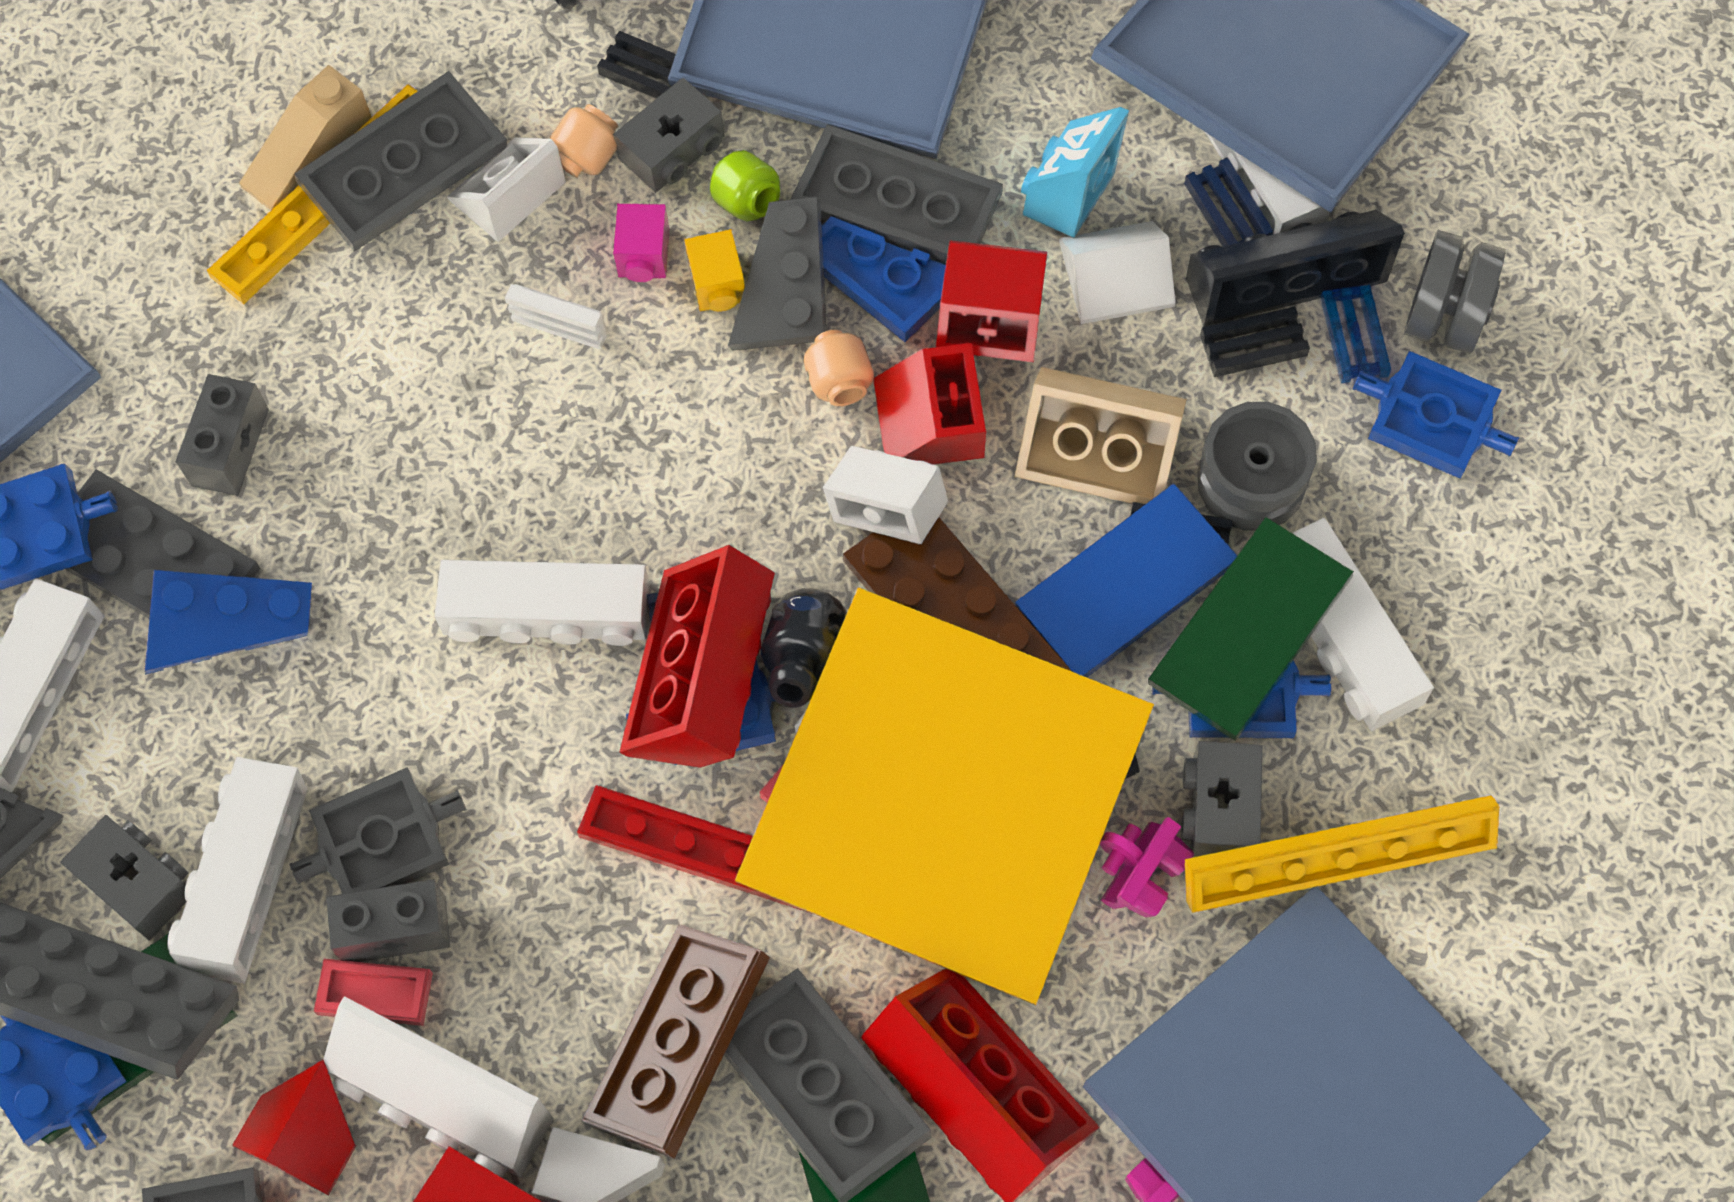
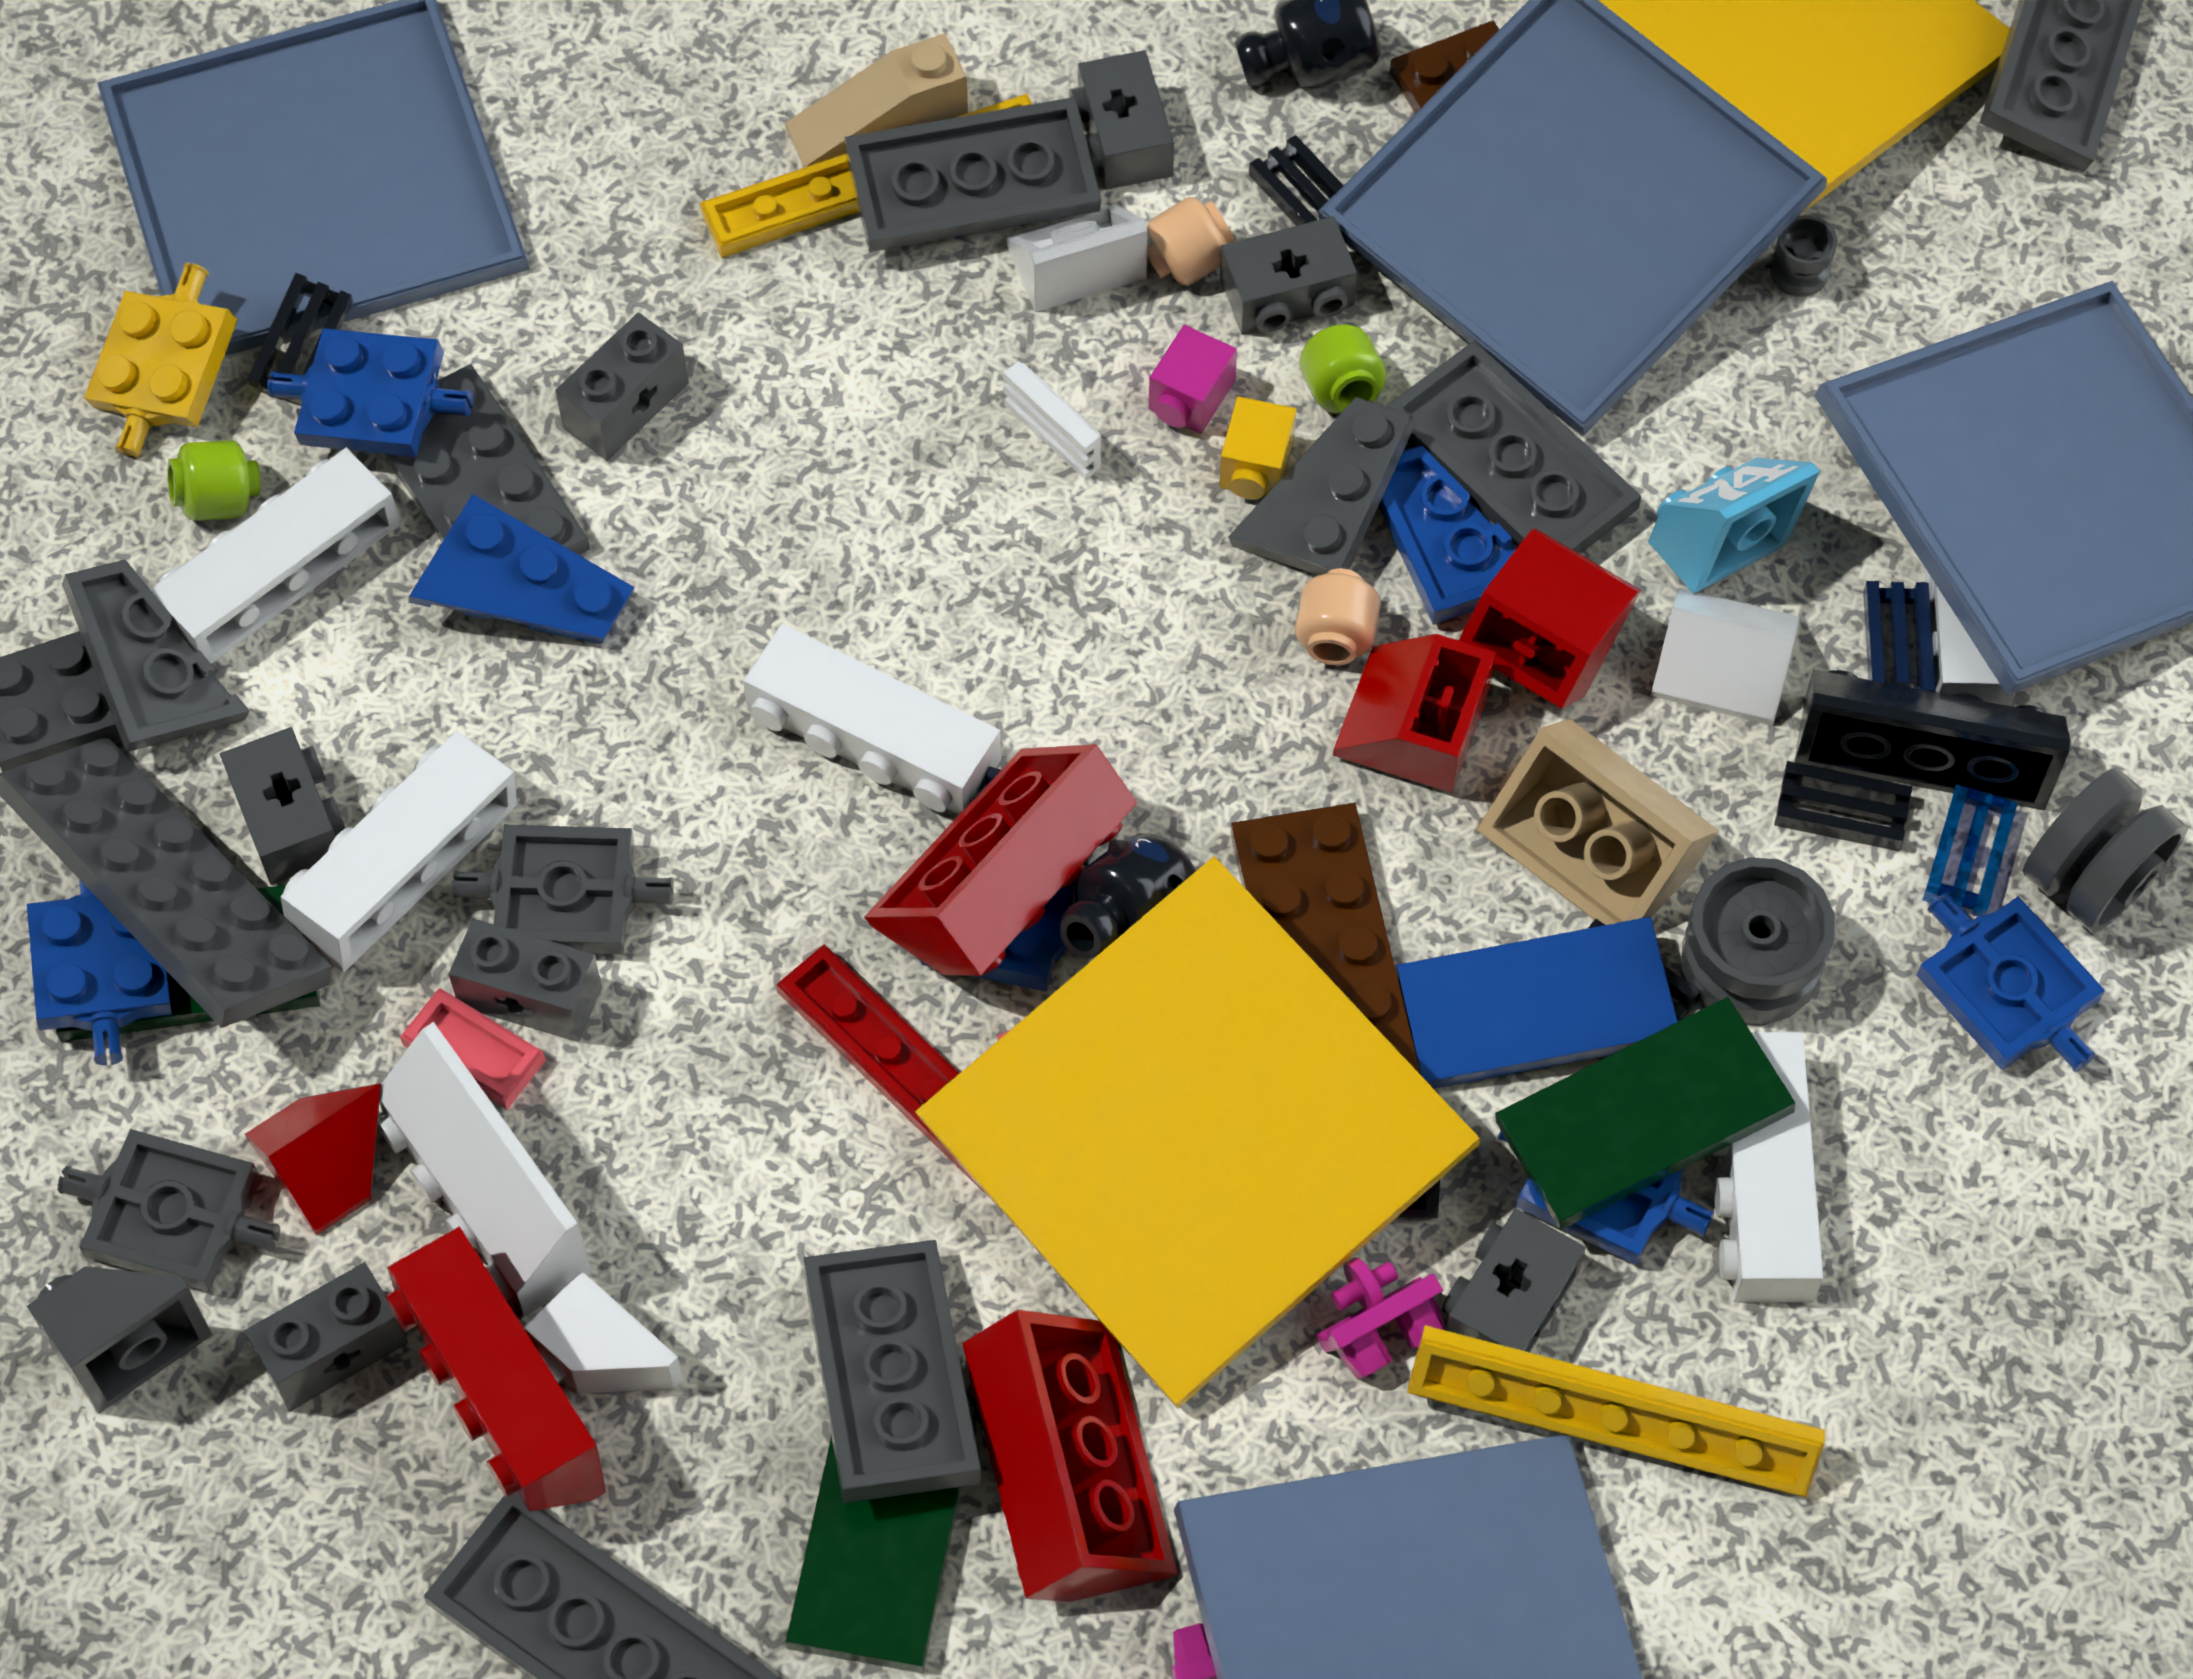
camera: 25 degrees right, 5 degrees down
tile [582,924,770,1159] -> none
white brick [823,446,948,544] -> none
none -> dark grey brick [1069,50,1174,190]

